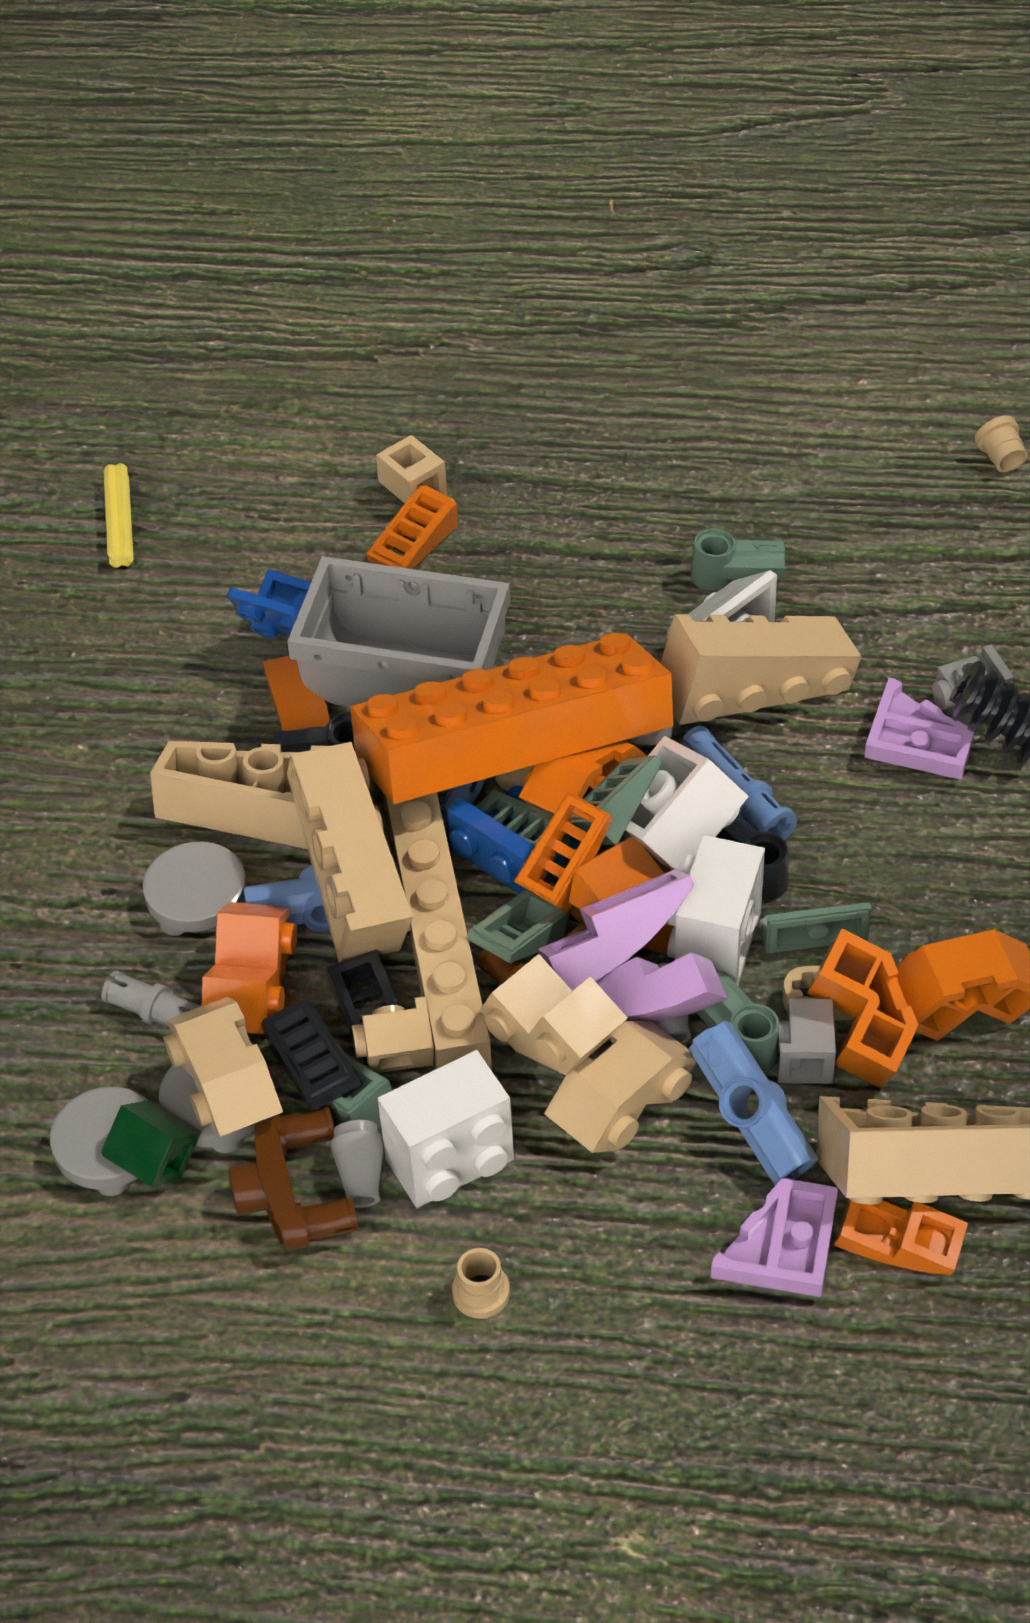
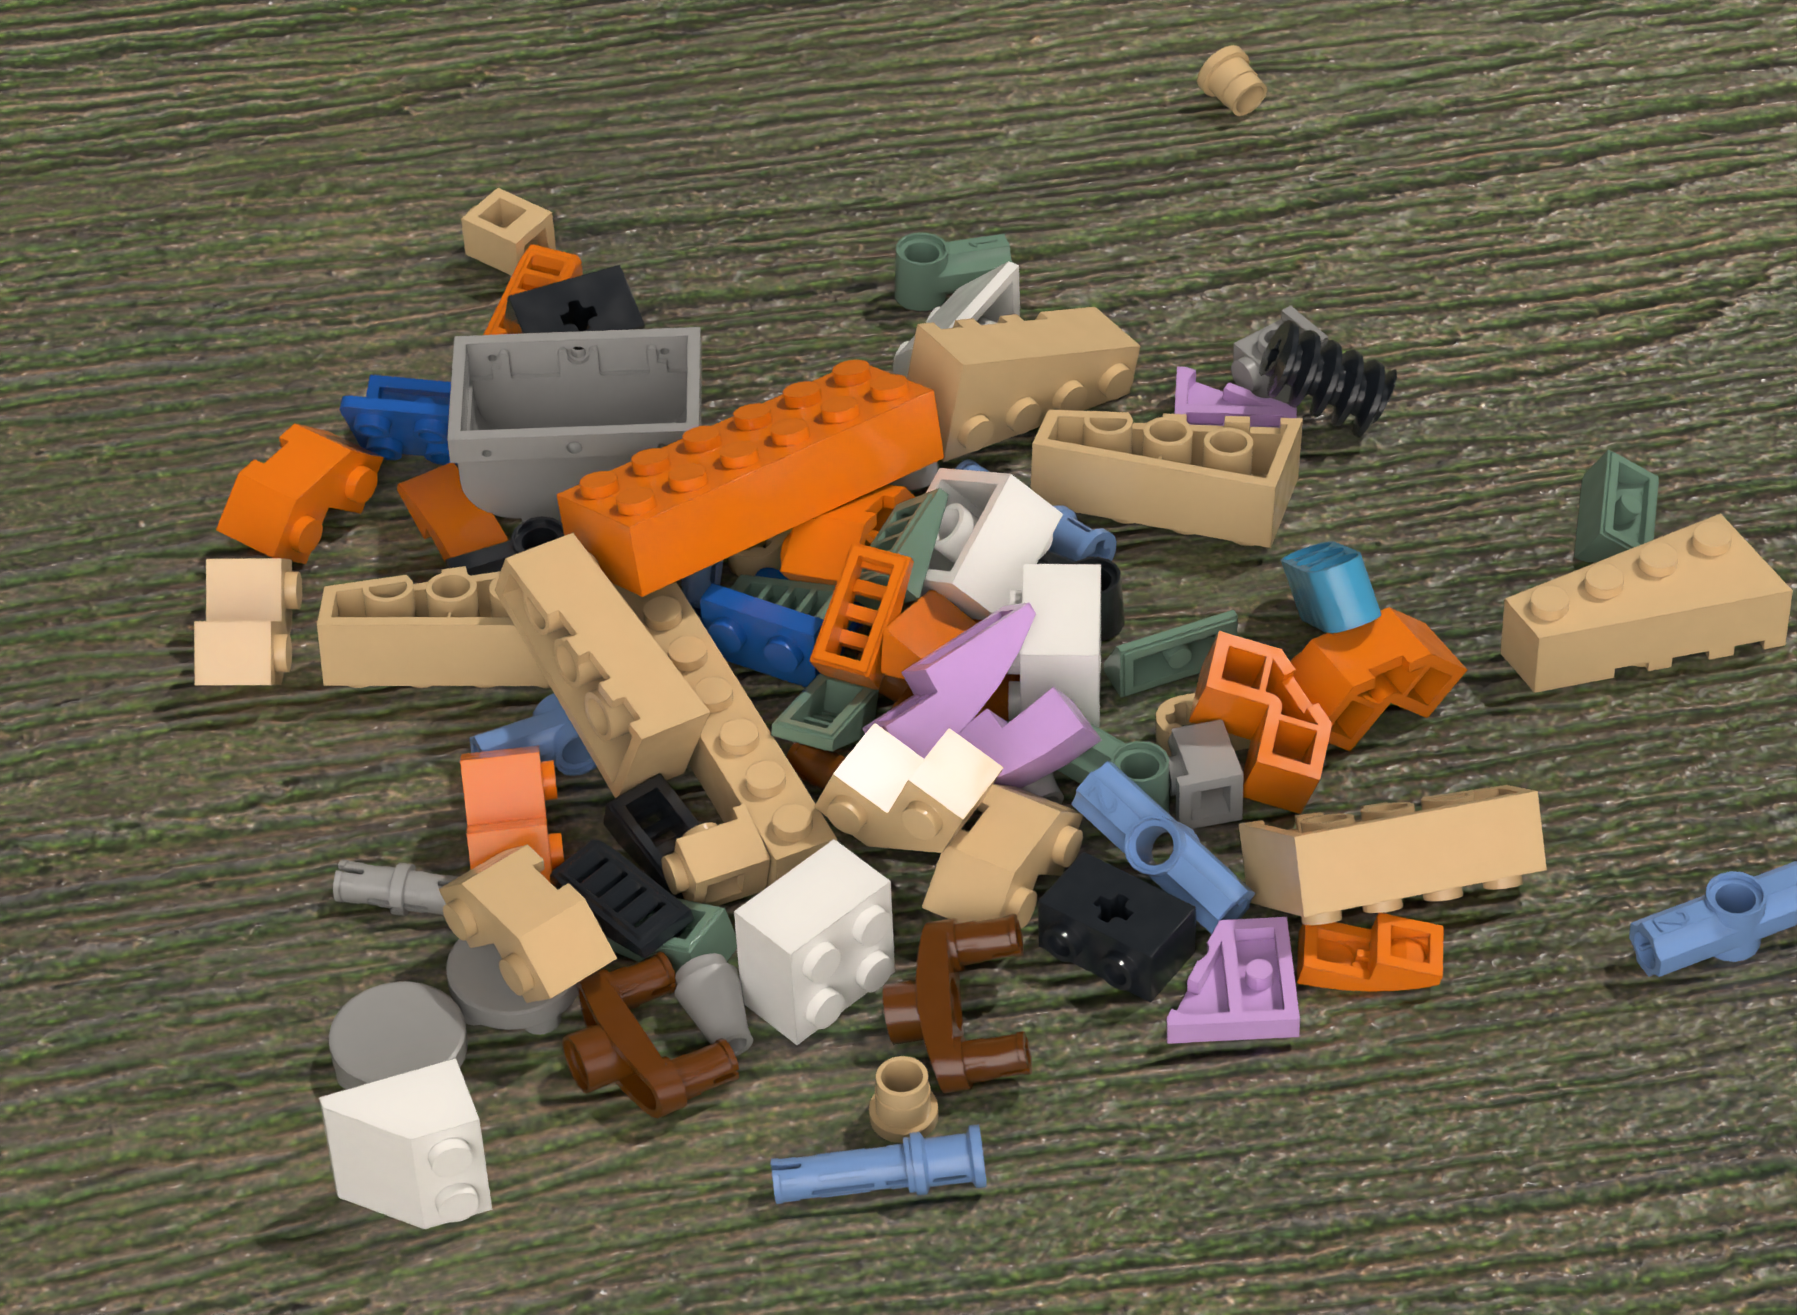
camera: 15 degrees left, 5 degrees down
dark green panel [101,1100,202,1187] -> none
light yellow axle [103,463,134,568] -> none
light grey tile [143,842,247,935] -> none
none -> tan brick [194,558,302,685]
none -> orange brick [216,423,384,564]
none -> white slope [319,1058,492,1229]
none -> black brick [503,265,645,350]
none -> medium blue pin [771,1124,987,1204]
none -> reddish brown connector [883,914,1032,1094]
none -> tan wedge [1031,409,1303,548]
none -> black brick [1038,852,1196,1003]
none -> dark azure beam [1281,541,1381,634]

